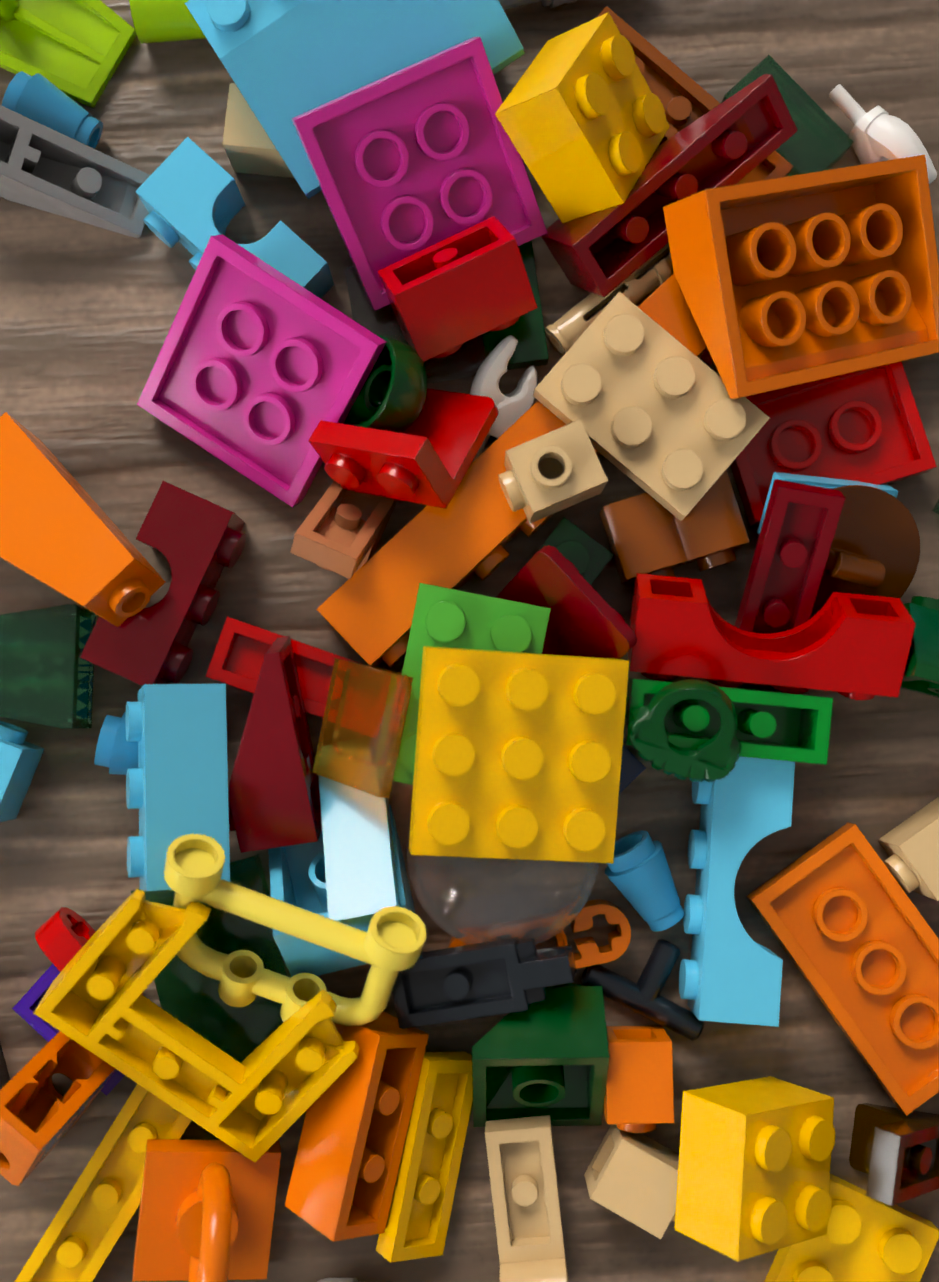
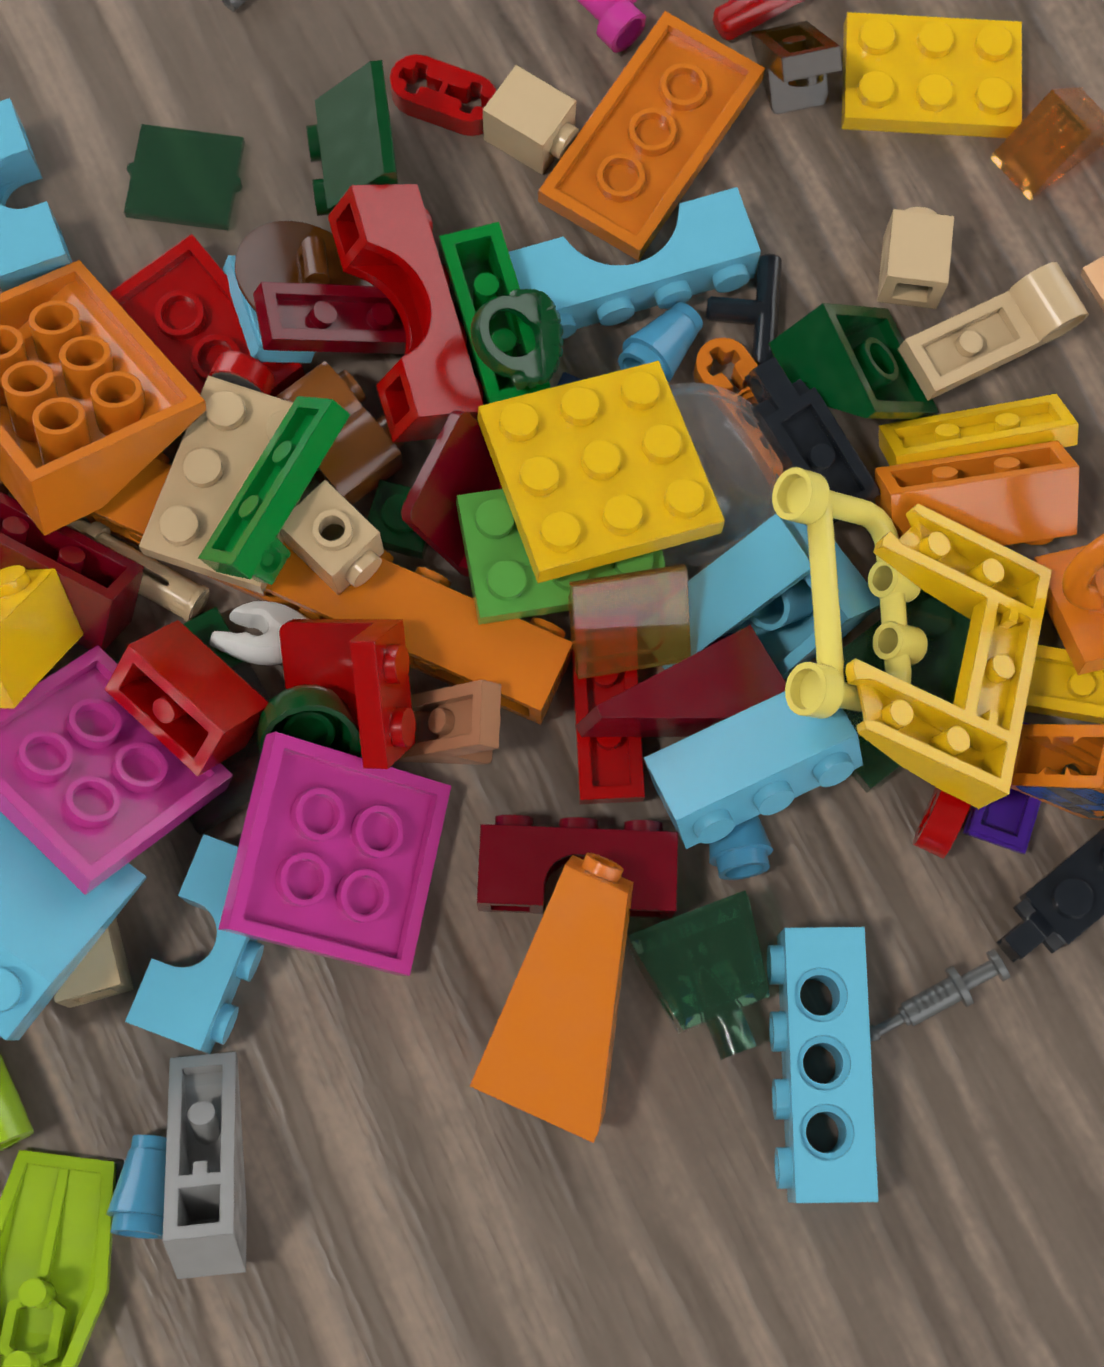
camera: 115 degrees left, 10 degrees down
orange brick [603,1025,674,1133] -> none
yellow brick [674,1076,835,1261] -> none
none -> green hinge [198,396,351,585]
none -> red tile [209,351,275,395]

